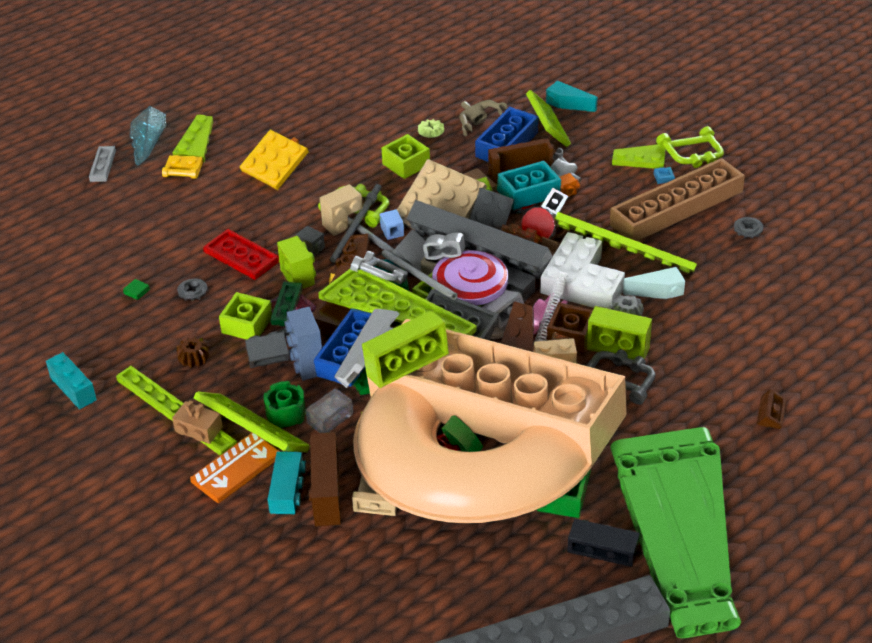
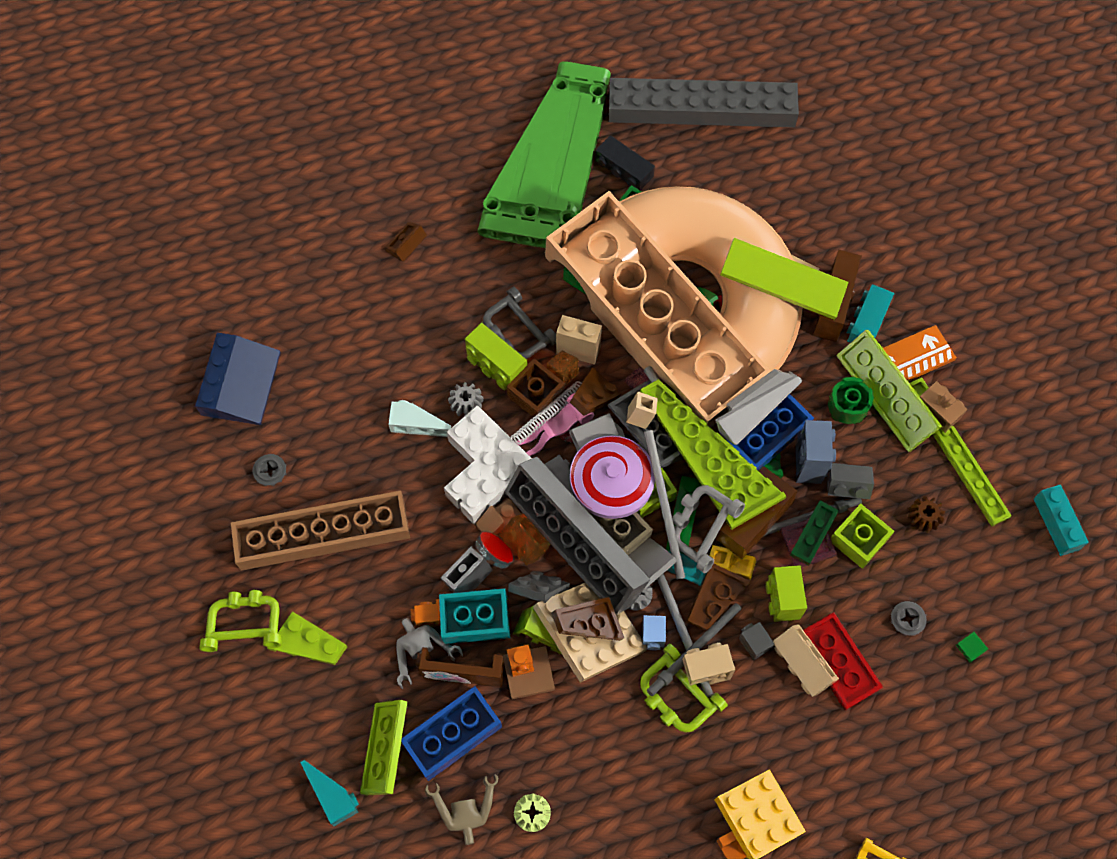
camera: 160 degrees left, 25 degrees up
clear brick [306,388,353,433] -> none
lime brick [362,310,449,388] -> none
lime brick [381,134,430,179] -> none
light grey brick [423,232,466,260] -> none
lime wing [555,212,697,274] -> none
dark azure tile [654,167,675,184] -> none
none -> dark blue slope [195,333,281,425]
none -> orange brick [507,644,534,677]
none -> reddish brown wing [551,597,625,641]
none -> tan brick [626,392,658,429]
none -> lime tile [720,238,848,320]
none -> tan brick [773,624,839,697]

